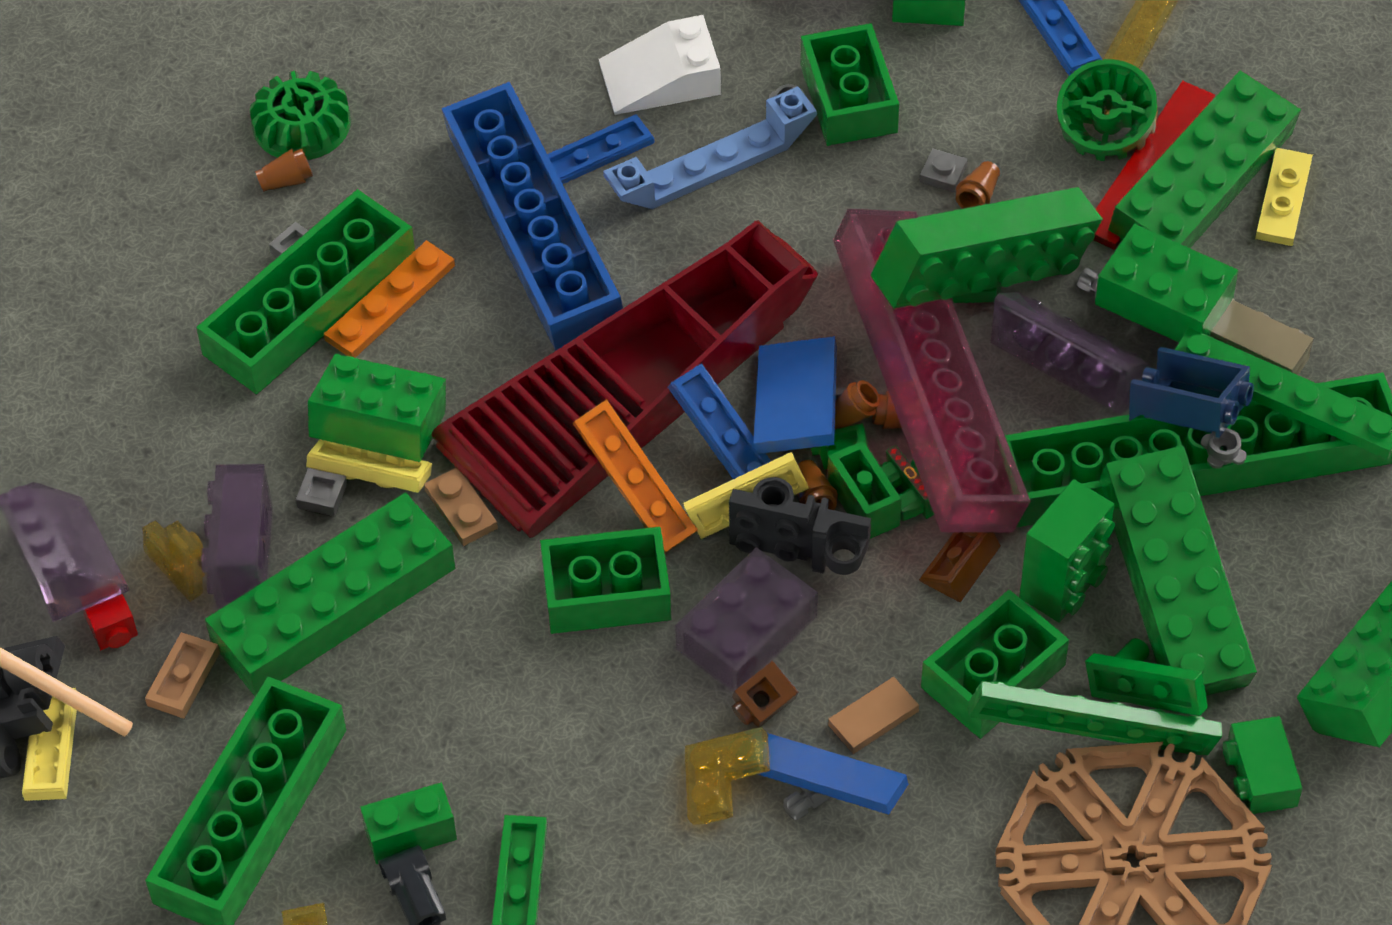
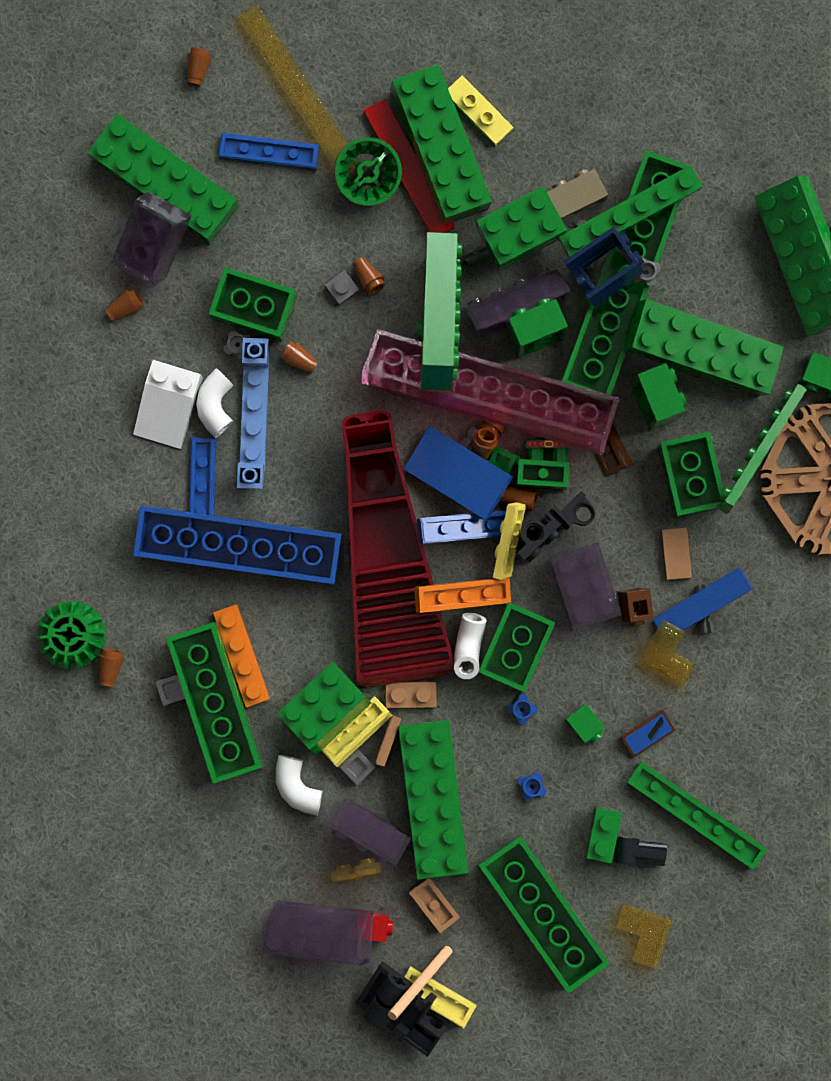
camera: 55 degrees left, 30 degrees up
green piece [1085,638,1208,716] -> none
none -> white cylinder [196,368,233,438]
none -> white cylinder [275,755,323,816]
none -> dark orange cone [280,341,318,374]
none -> medium nougat tile [375,716,402,767]
none -> white cylinder [454,613,487,679]
none -> green brick [506,298,568,359]
none -> blue plate [507,694,538,724]
none -> blue plate [518,772,547,801]
none -> green brick [565,704,605,744]
none -> slope [619,709,675,758]

